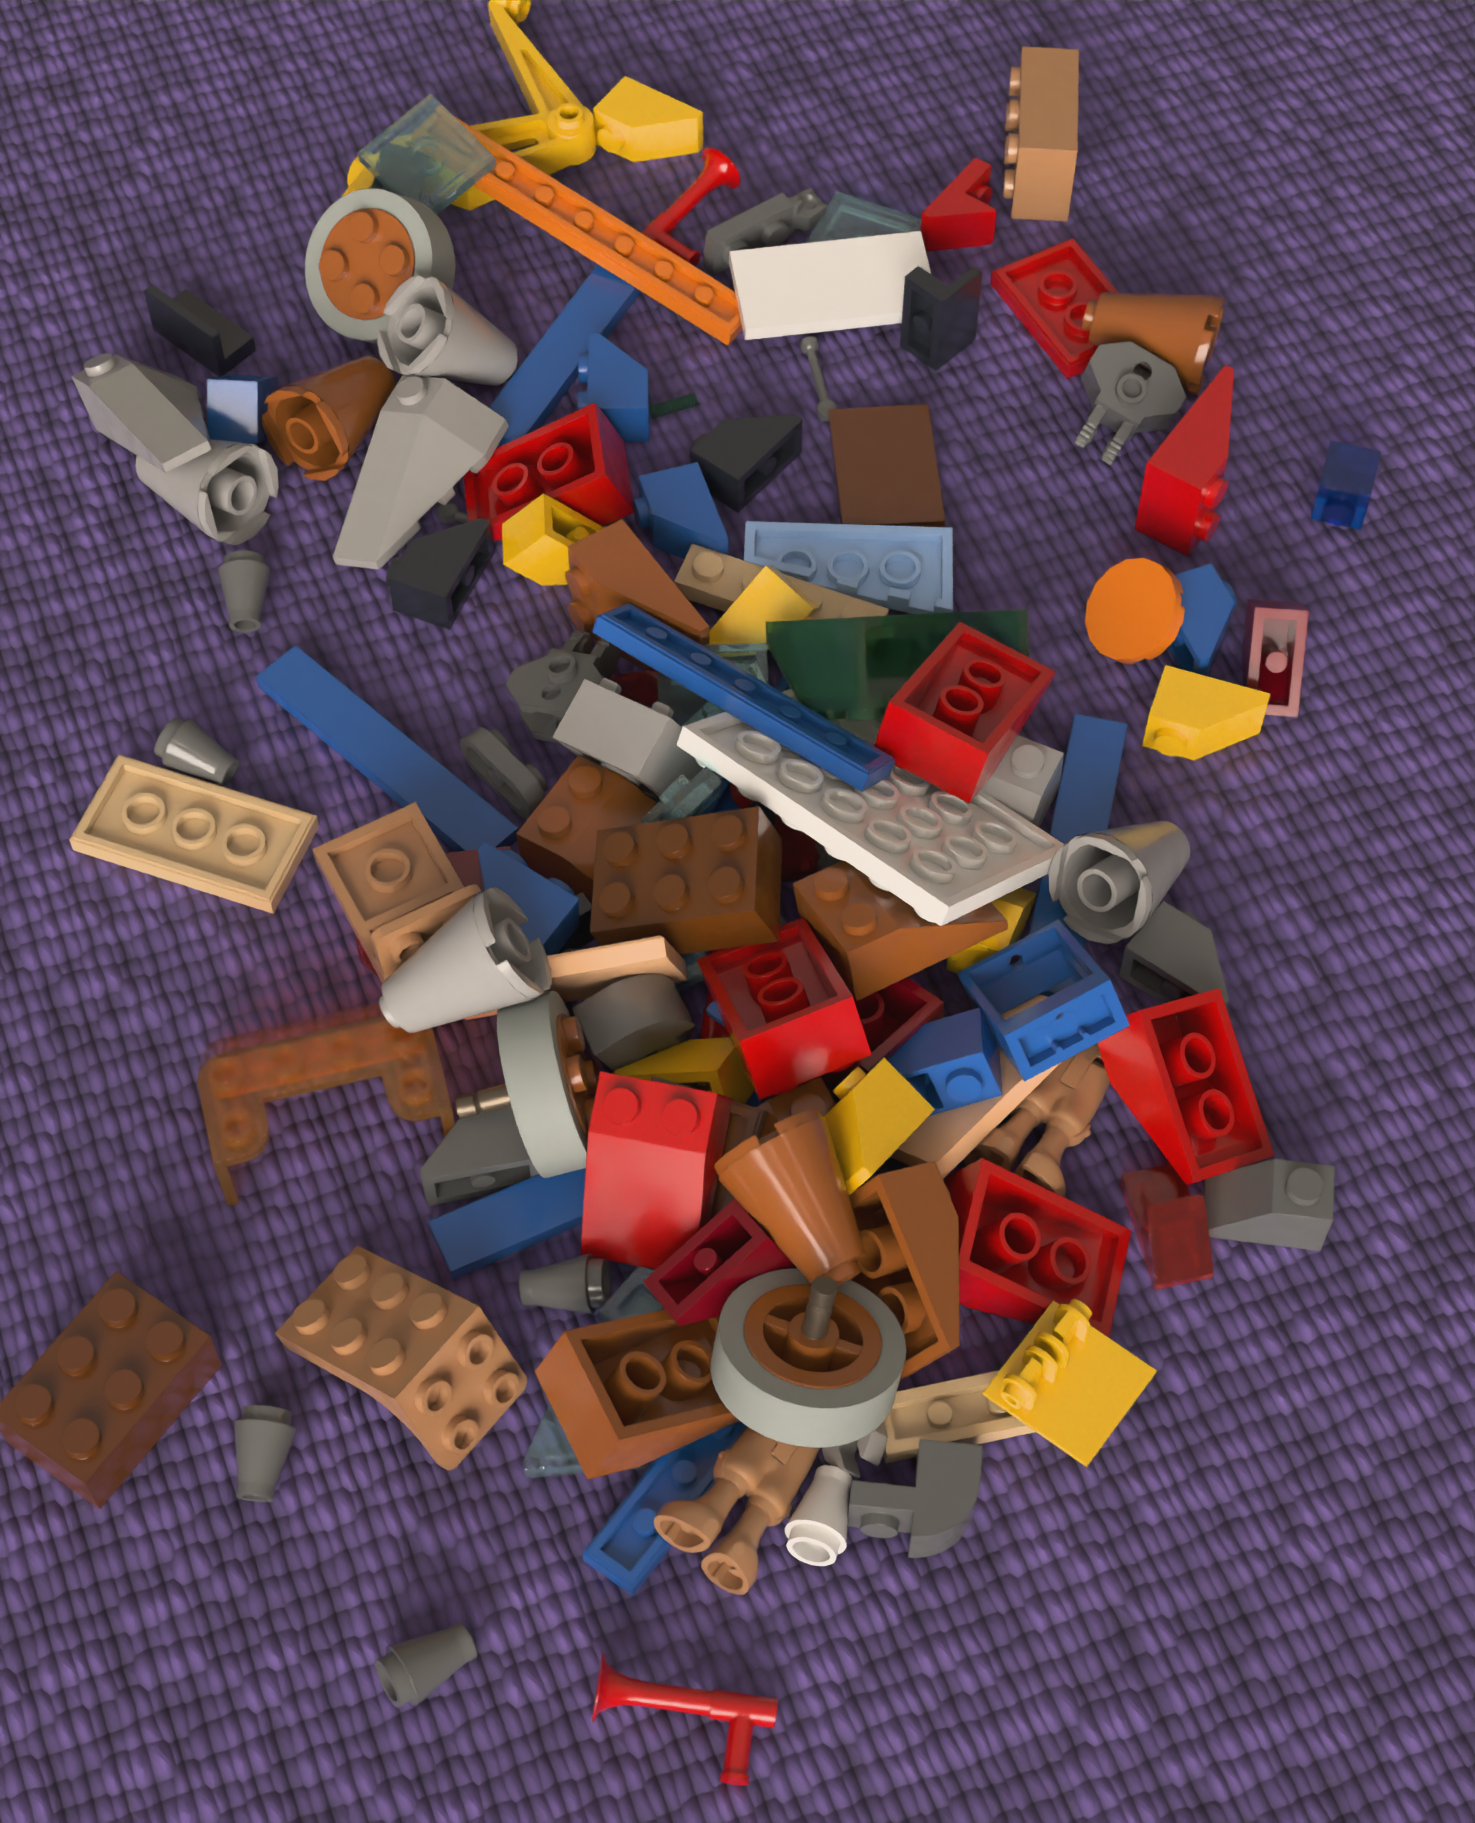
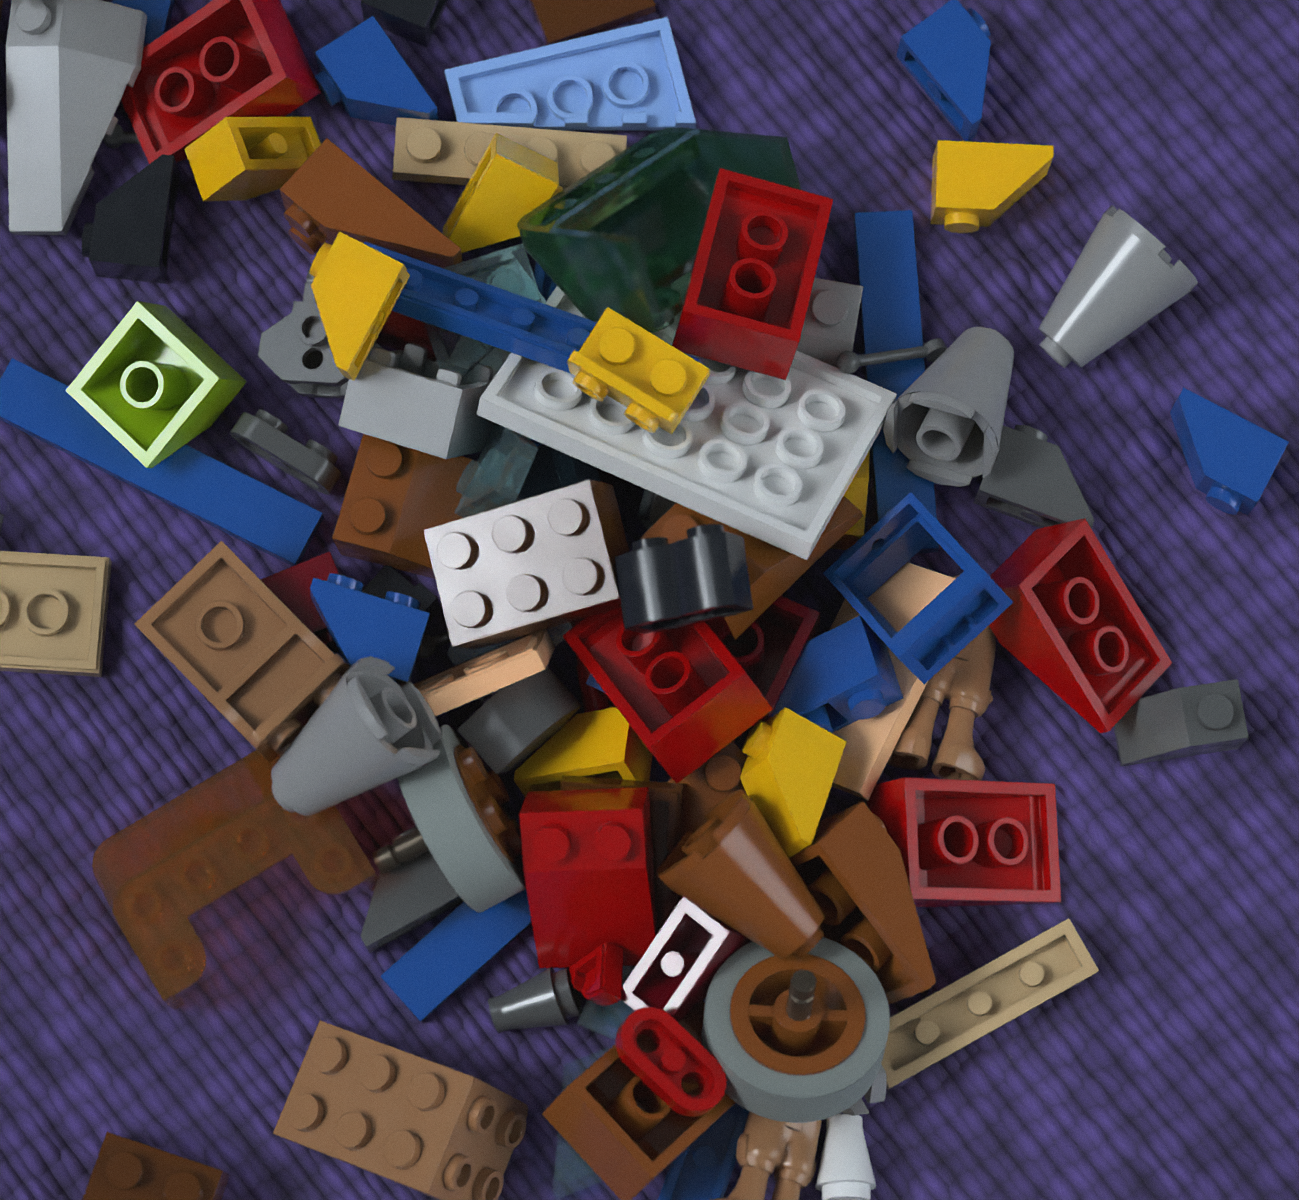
camera: 20 degrees left, 20 degrees up
dark grey brick [847,1439,983,1558] -> none
yellow hinge [983,1299,1157,1467] -> none
orange tile [1085,558,1185,665] -> none
clear red slope [1120,1164,1214,1290] -> none
slope [1242,599,1309,717] -> none
none -> lime slope [66,301,247,469]
none -> yellow slope [310,231,410,381]
none -> yellow bracket [567,307,710,435]
none -> red tile [569,941,623,1006]
none -> black brick [615,524,753,634]
none -> red plate [615,1007,727,1117]
none -> dark grey hinge [837,338,947,374]
none -> light grey cone [1038,205,1198,368]
none -> blue slope [1170,388,1289,516]

